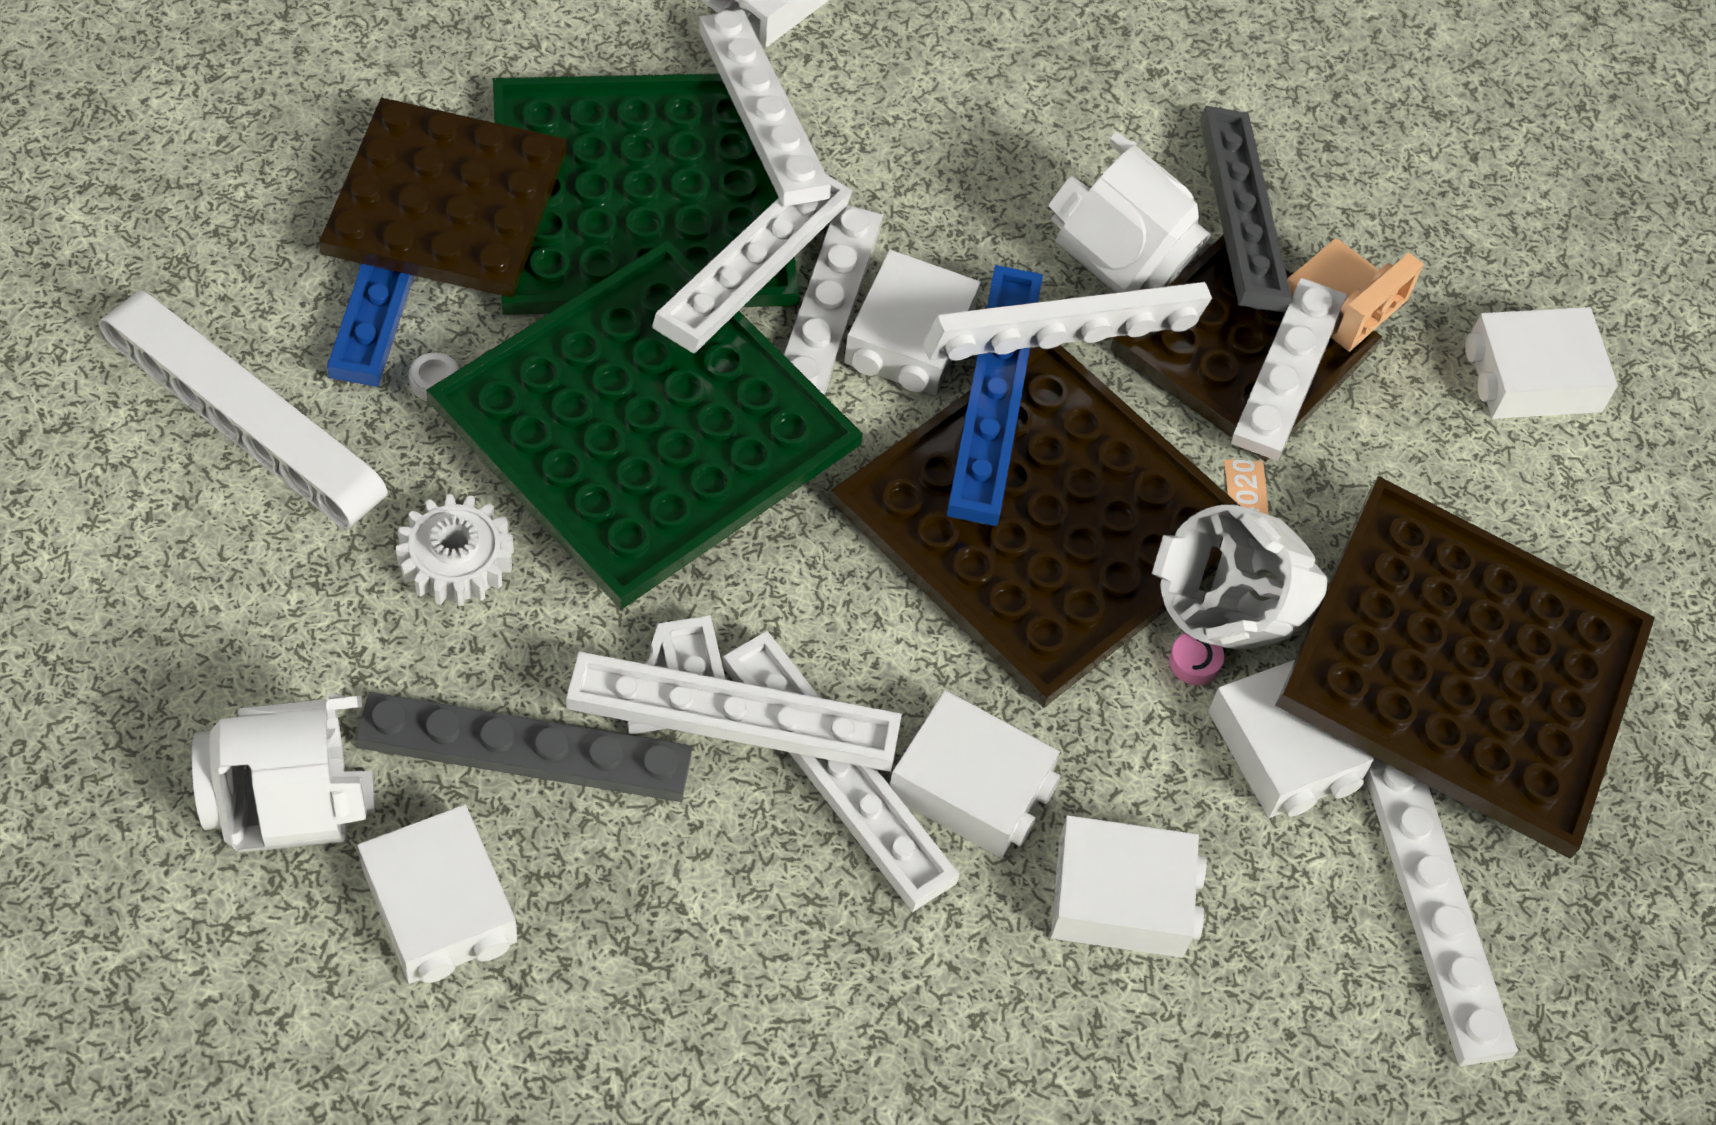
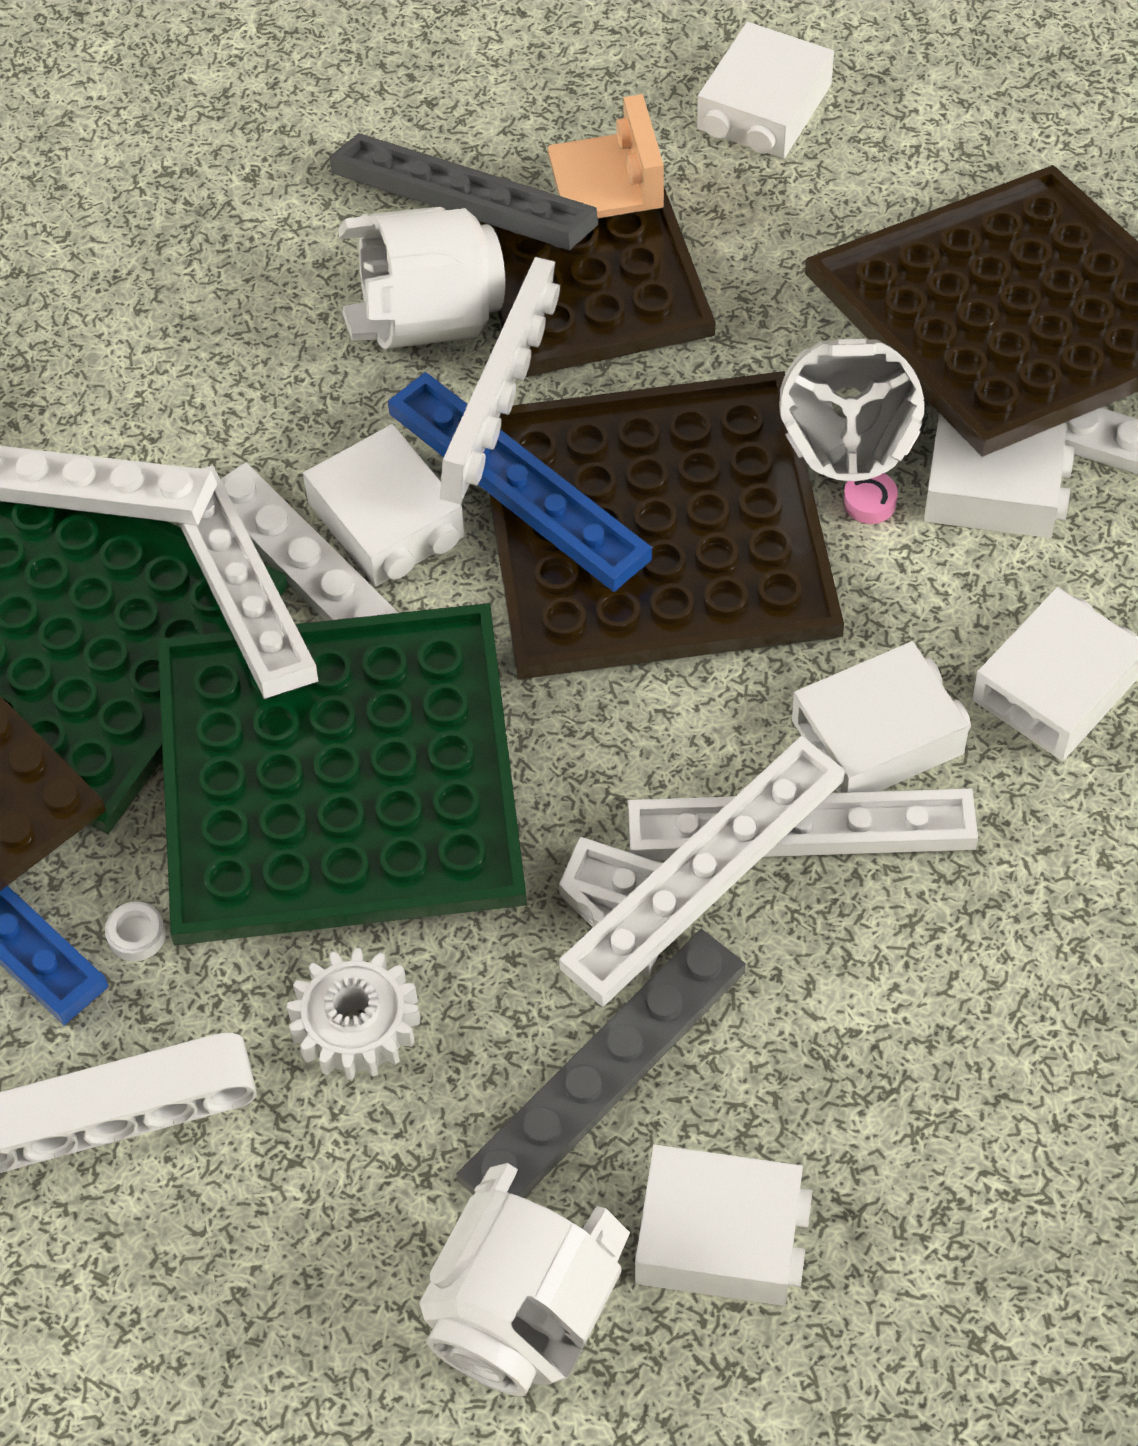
camera: 45 degrees left, 0 degrees up
light nougat sticker [1224,459,1269,515] -> none
white plate [1231,278,1347,461] -> none

